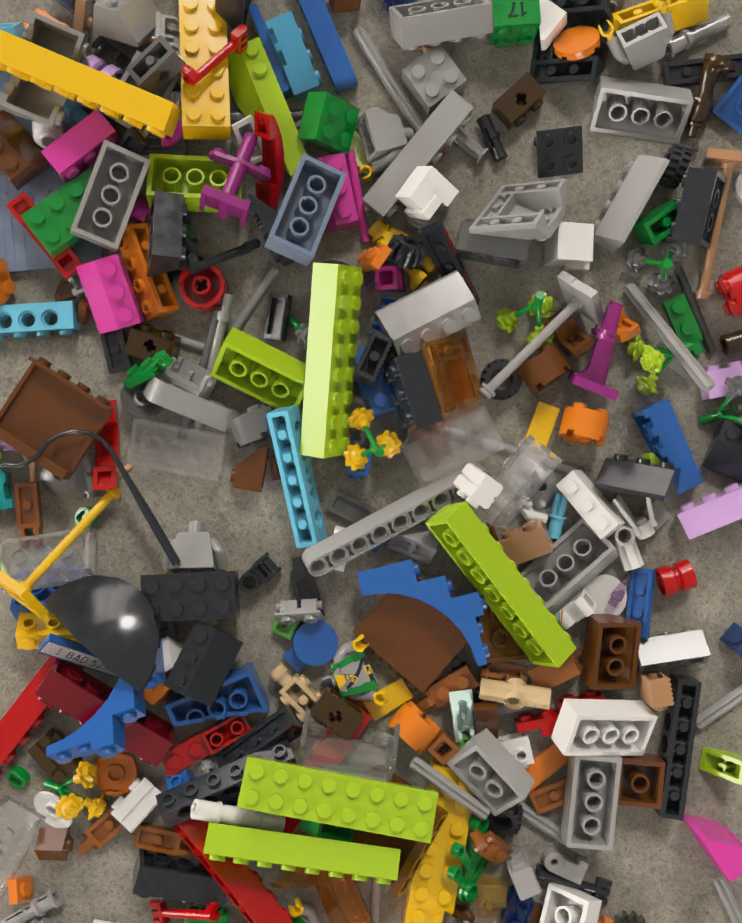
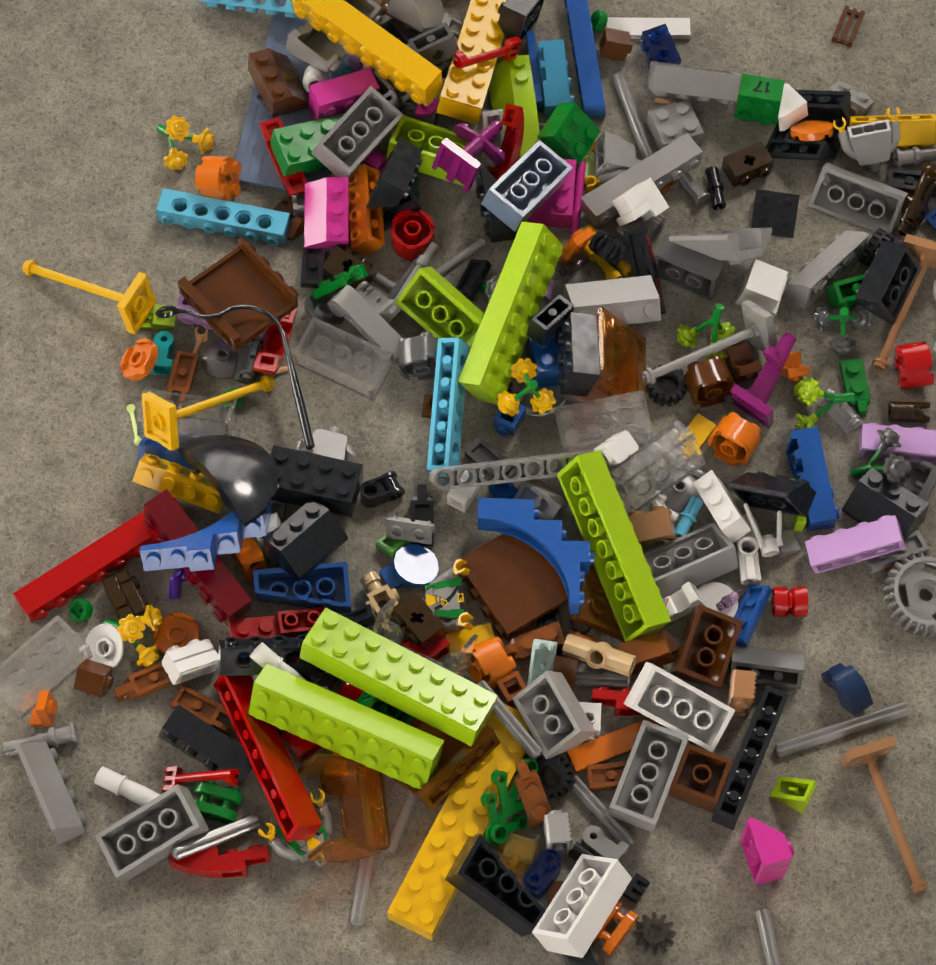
camera: 15 degrees right, 25 degrees down
tile [38,633,119,678] -> none
black hinge [183,239,261,274] -> none
reddish brown slope [230,446,270,493] -> none
dark pink brick [375,265,405,292] -> none
light grey axle [623,283,715,392] -> none
pearl dark grey bar [673,267,717,354] -> none

